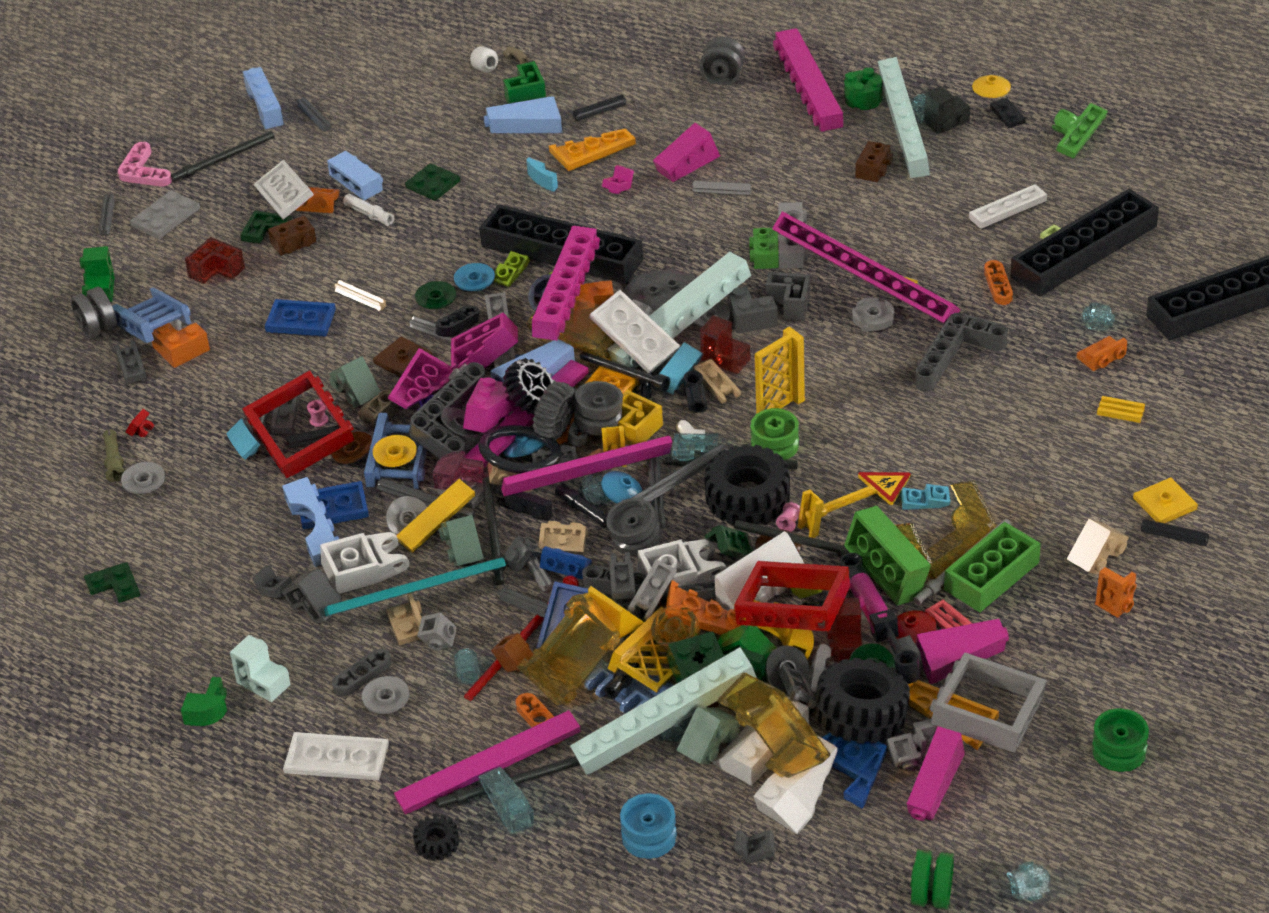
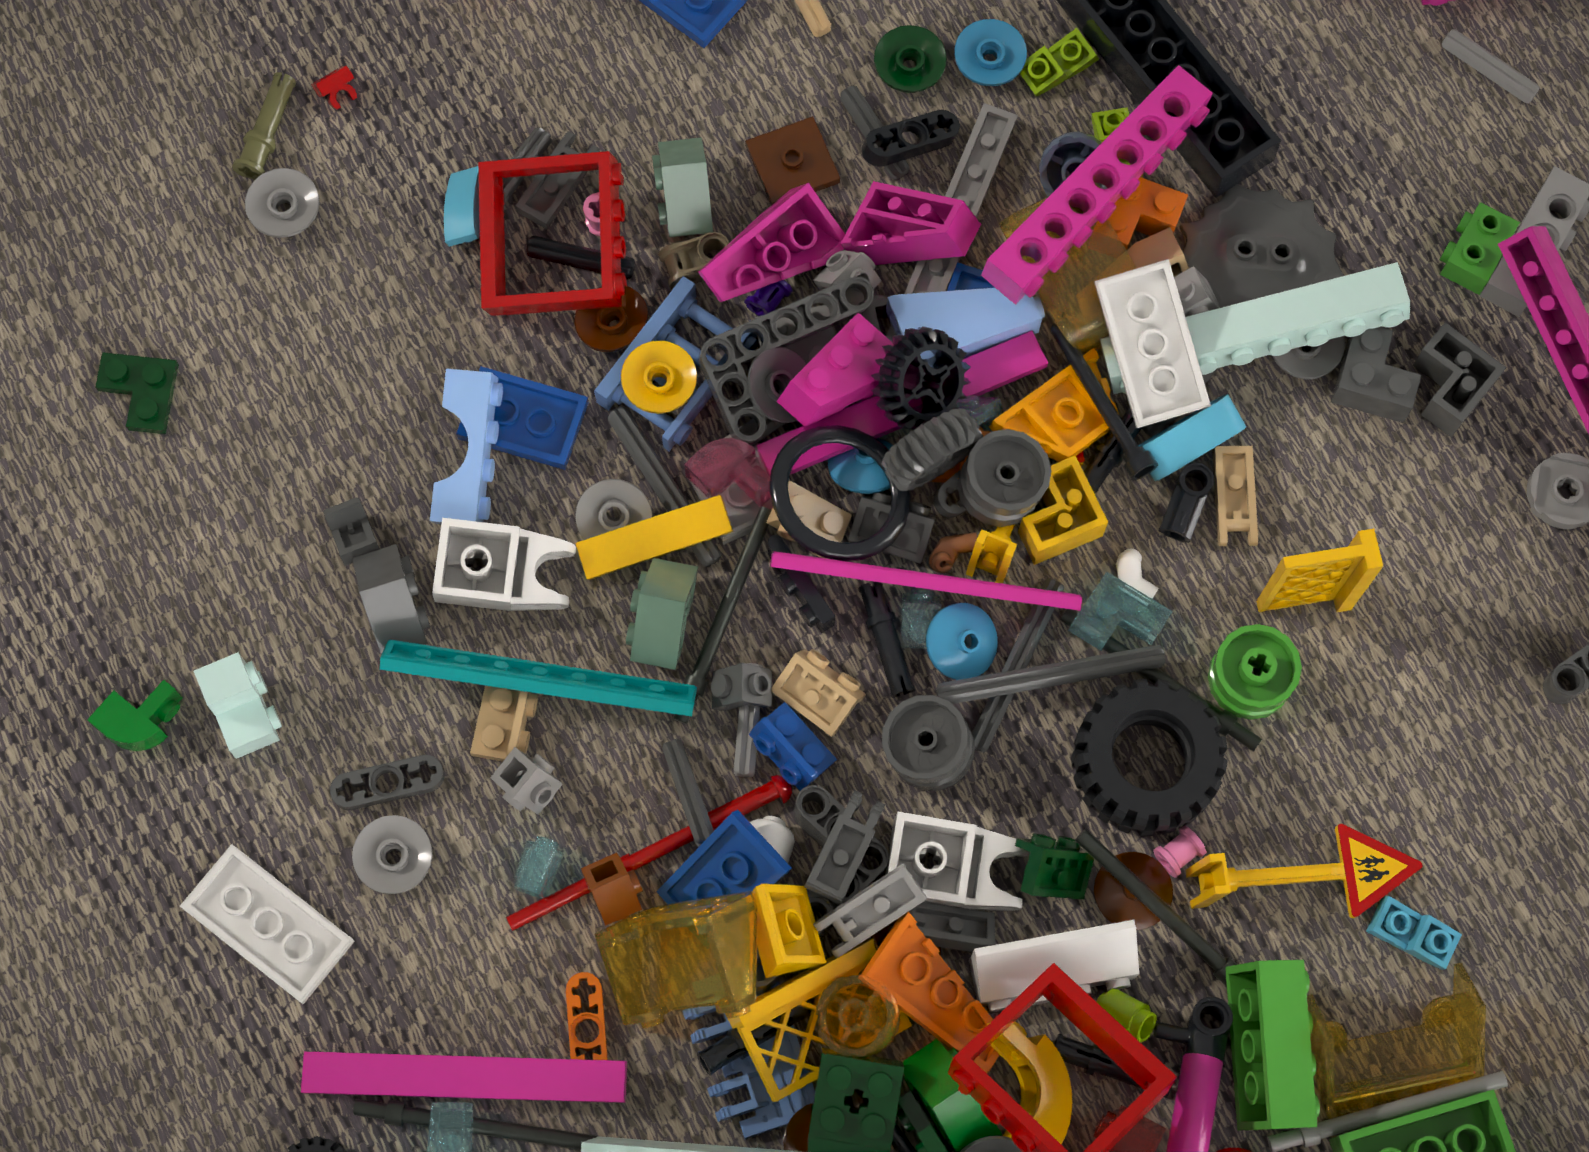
camera: 25 degrees right, 30 degrees up
clear red brick [700,315,751,374] -> none

